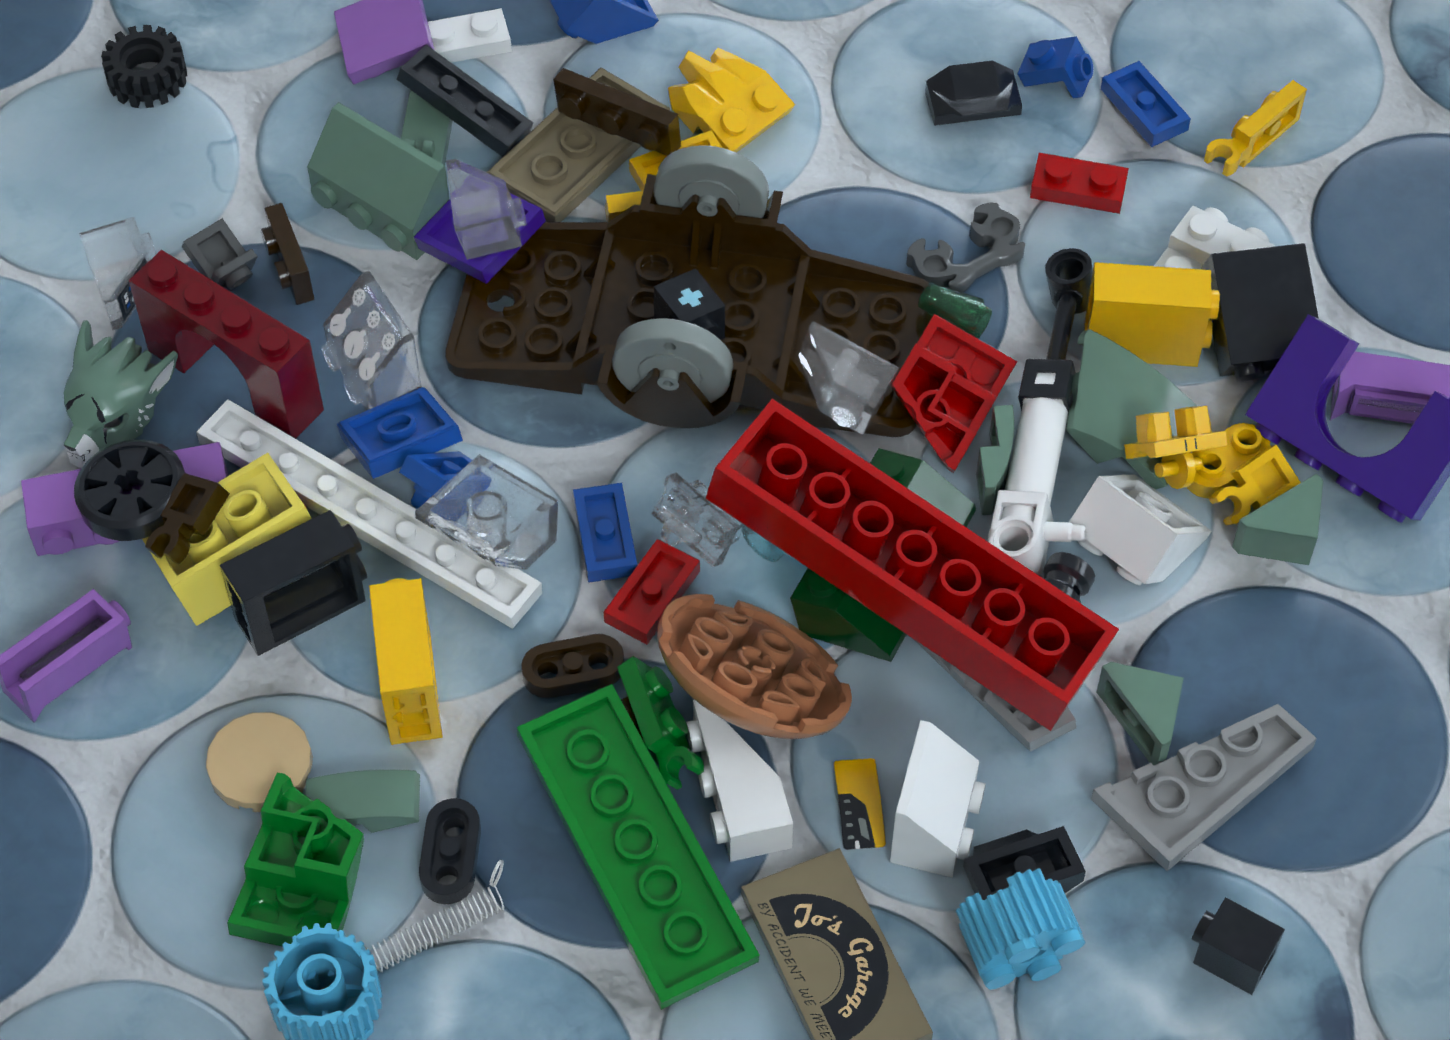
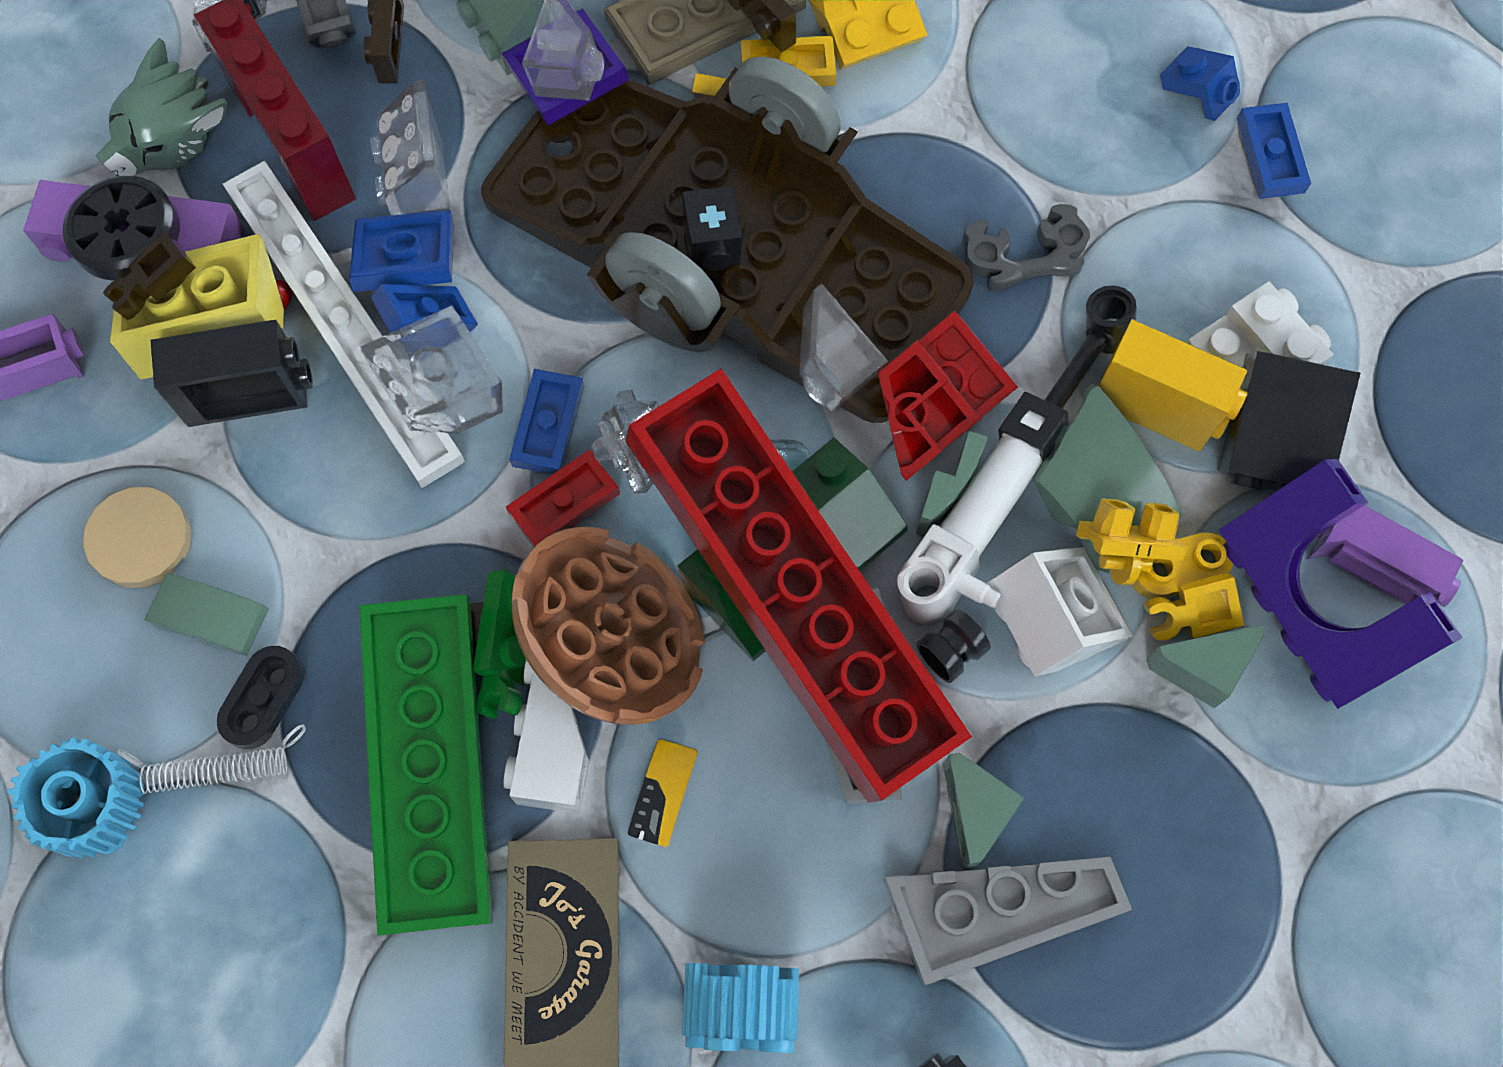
camera: 20 degrees right, 15 degrees up
green slope [227,772,364,947] -> none
yellow window [369,578,443,745] -> none
dark brown plate [521,634,624,698] -> none
white slope [890,720,986,878] -> none
clear green cone [918,282,992,339] -> none
black slope [925,60,1022,126] -> none
black slope [963,826,1086,900] -> none
red plate [1030,152,1129,214] -> none
yellow plate [1204,80,1307,177] -> none

